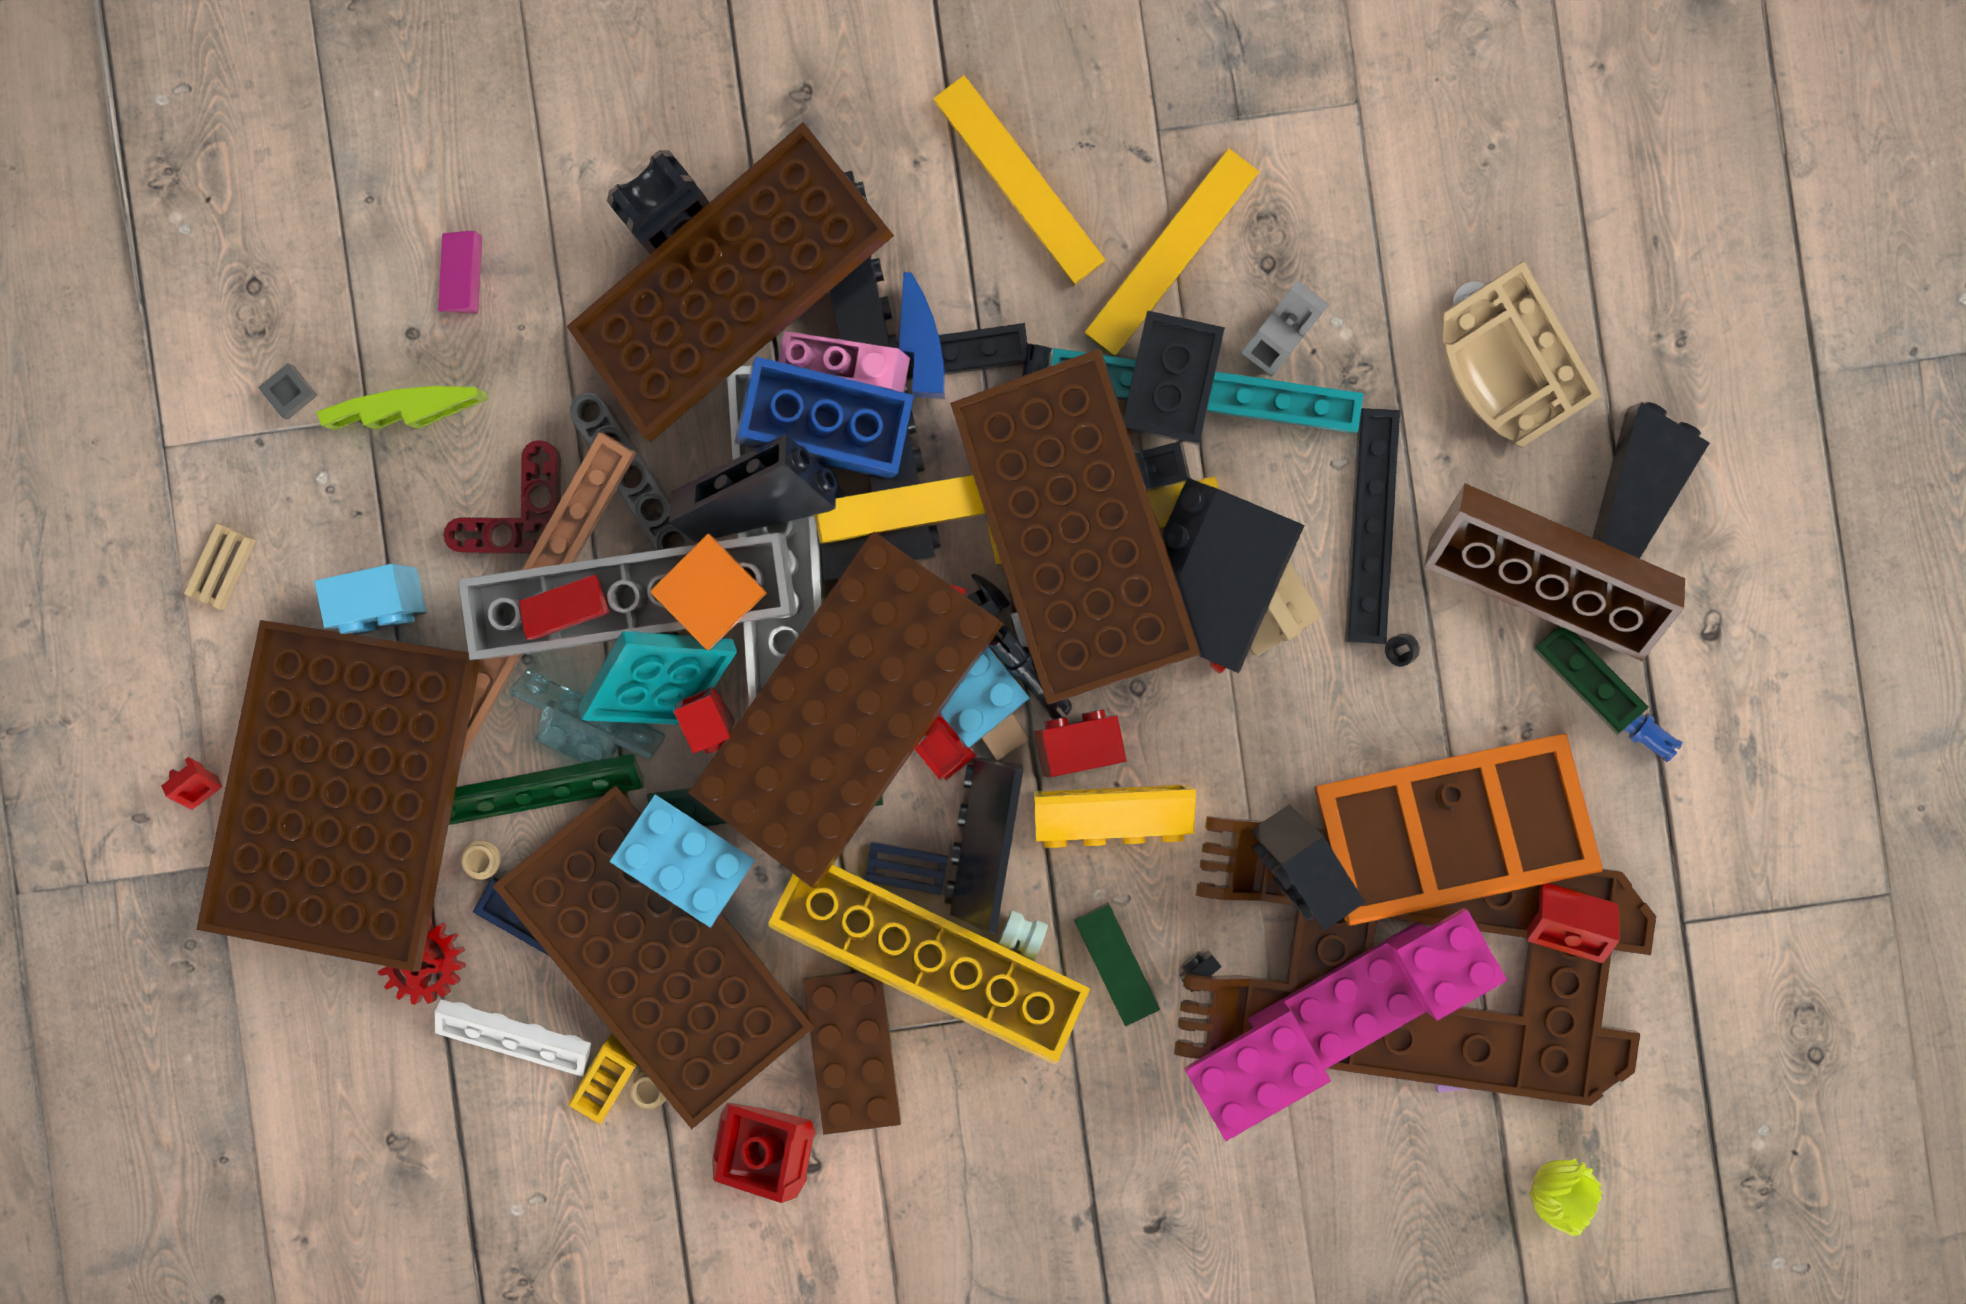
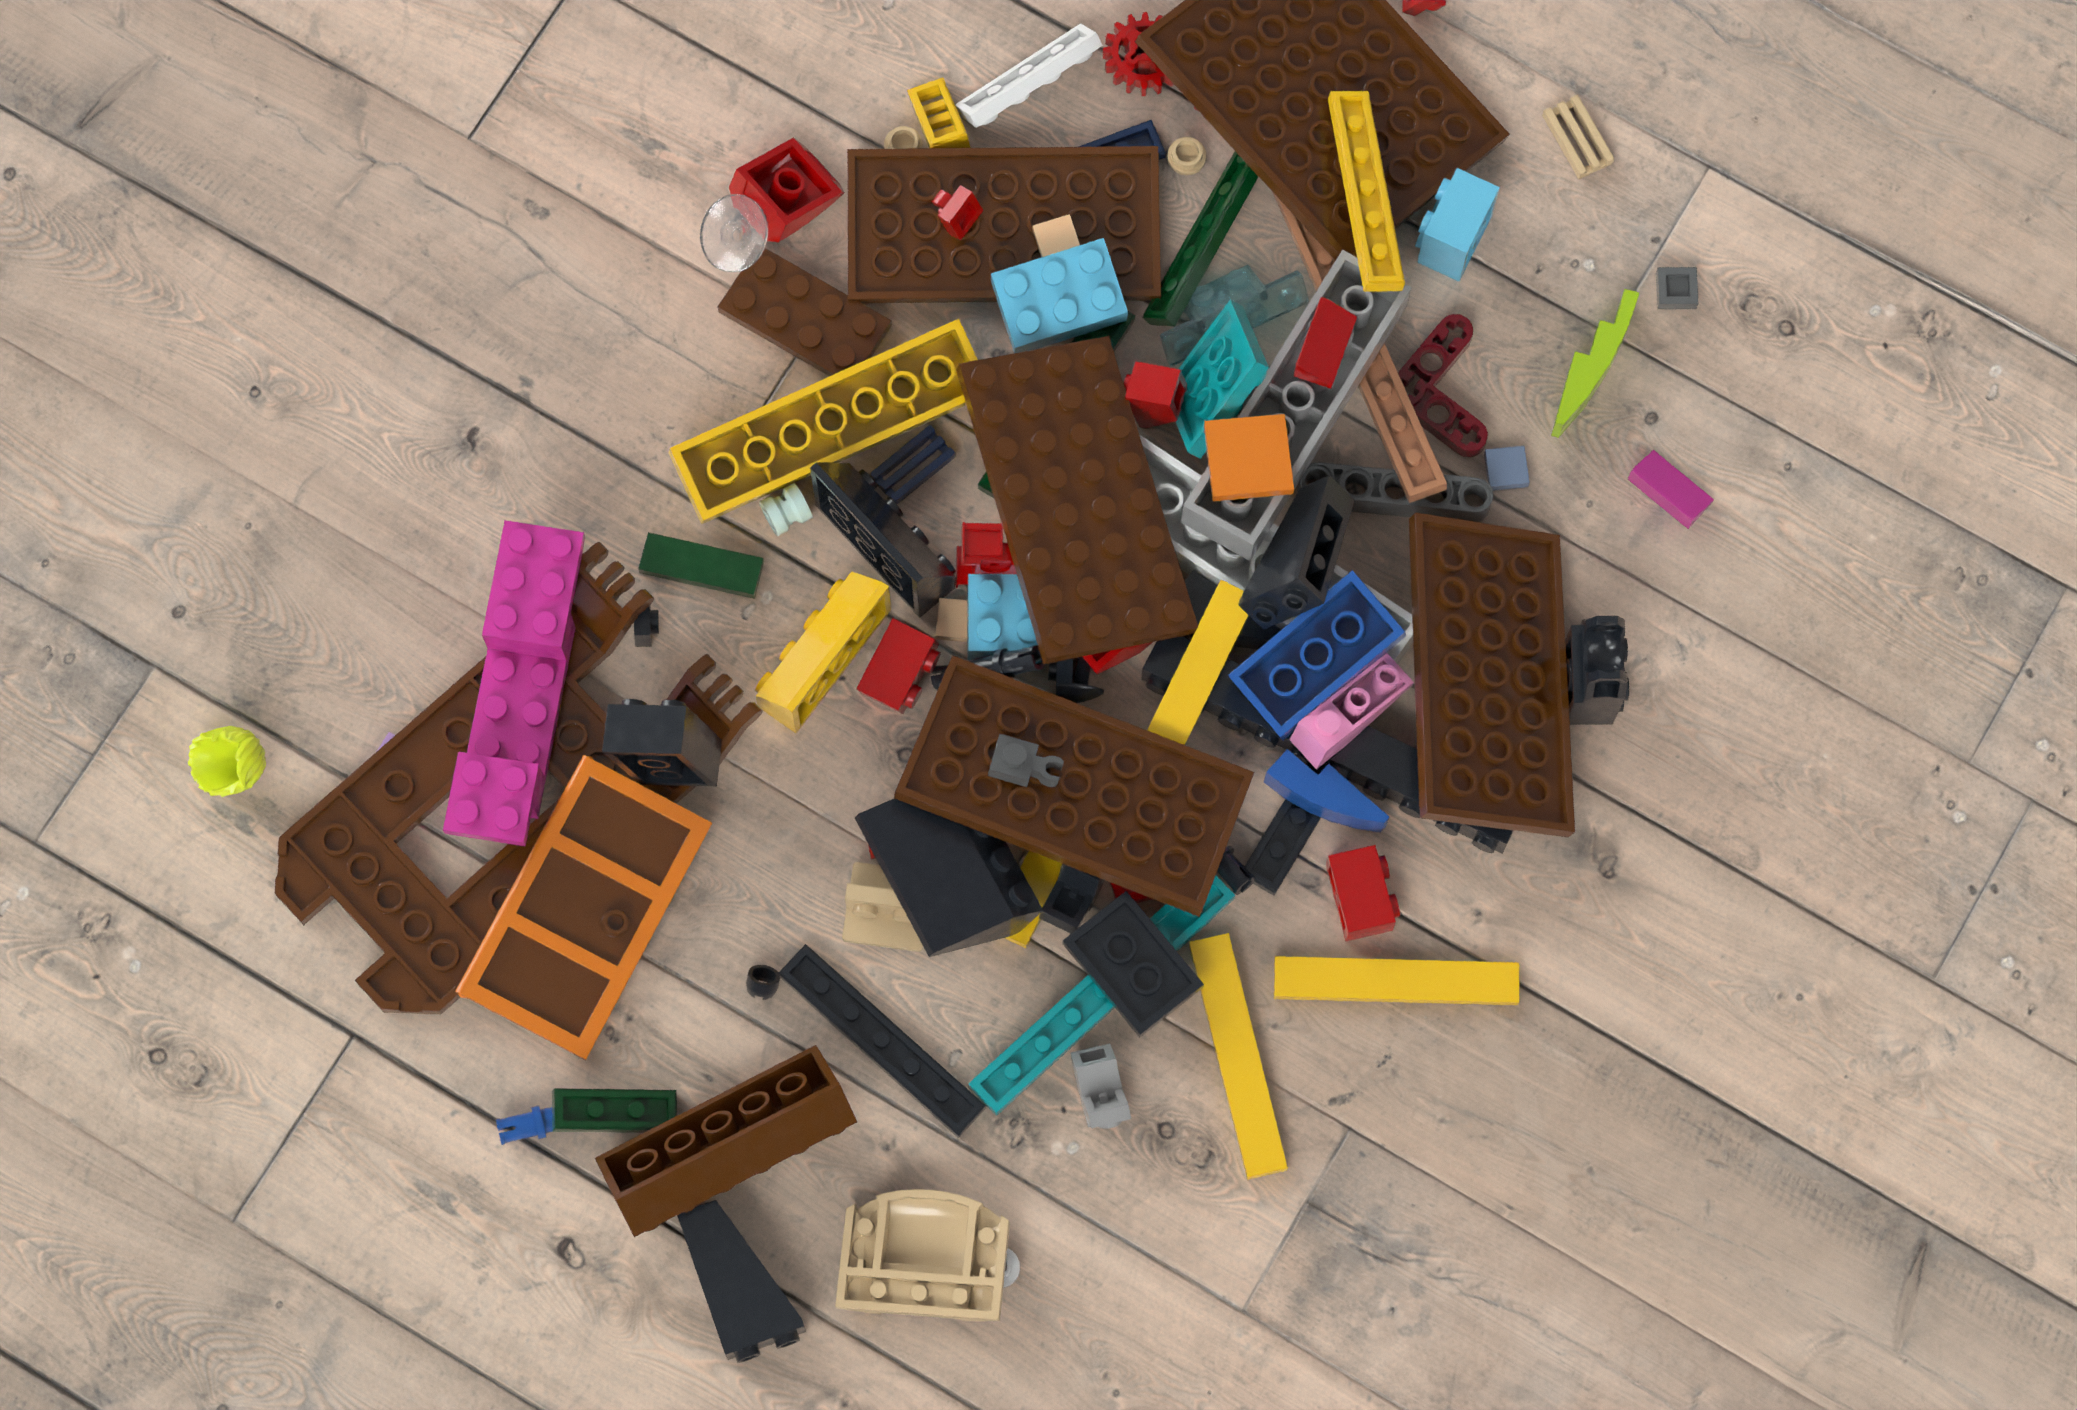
camera: 130 degrees right, 15 degrees down
red panel [1527,883,1620,963] -> none
none -> clear dish [700,194,768,273]
none -> red tile [932,185,983,241]
none -> dark grey plate [988,734,1064,787]
none -> light nougat tile [1032,214,1080,257]
none -> red brick [1326,845,1400,942]
none -> yellow tile [1328,91,1405,292]
none -> sand blue tile [1484,446,1530,491]

